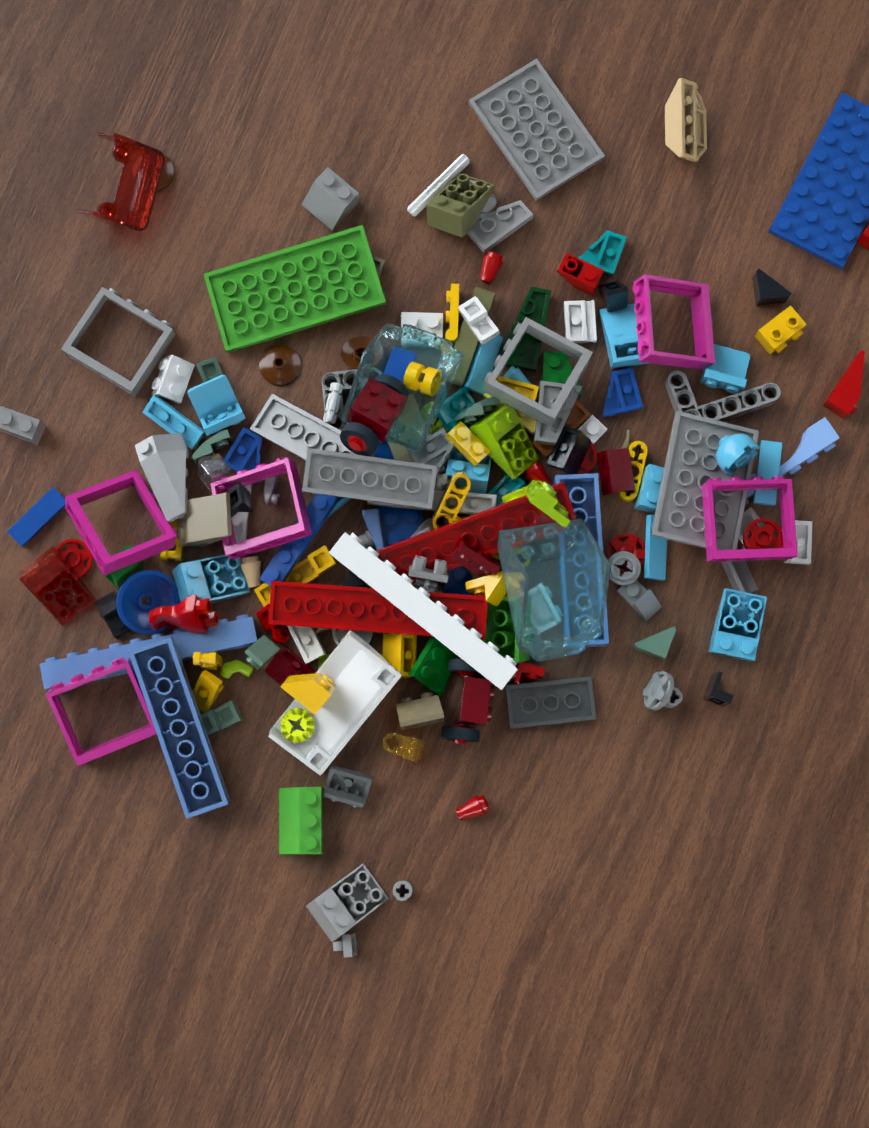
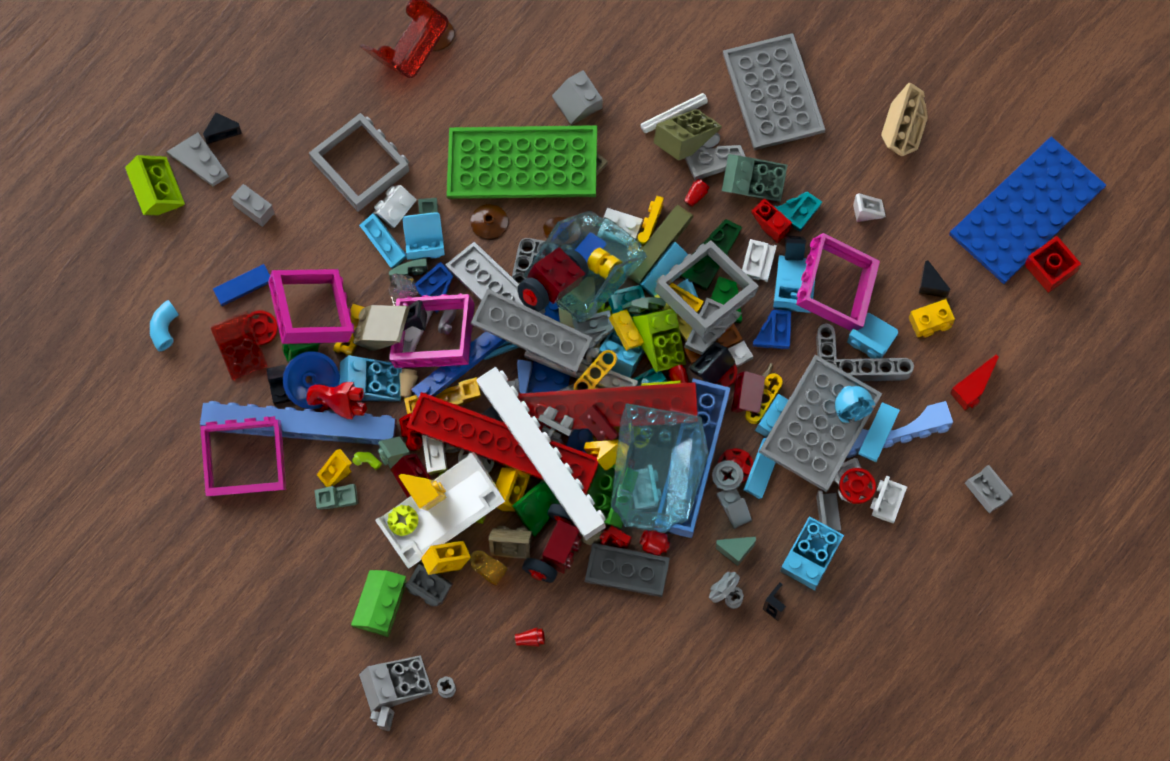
camera: 20 degrees right, 10 degrees down
medium blue brick [128,636,230,819] -> none
light grey wedge [135,433,189,523] -> none
yellow plate [193,652,223,670] -> none
white axle [323,382,343,424] -> none
white slope [458,296,500,345] -> none
lime plate [526,480,571,528] -> none
dark pink window [701,476,798,562] -> none
none -> yellow brick [421,541,471,575]
none -> red head [640,528,670,556]
none -> sand green slope [722,154,788,202]
none -> white slope [853,193,886,222]

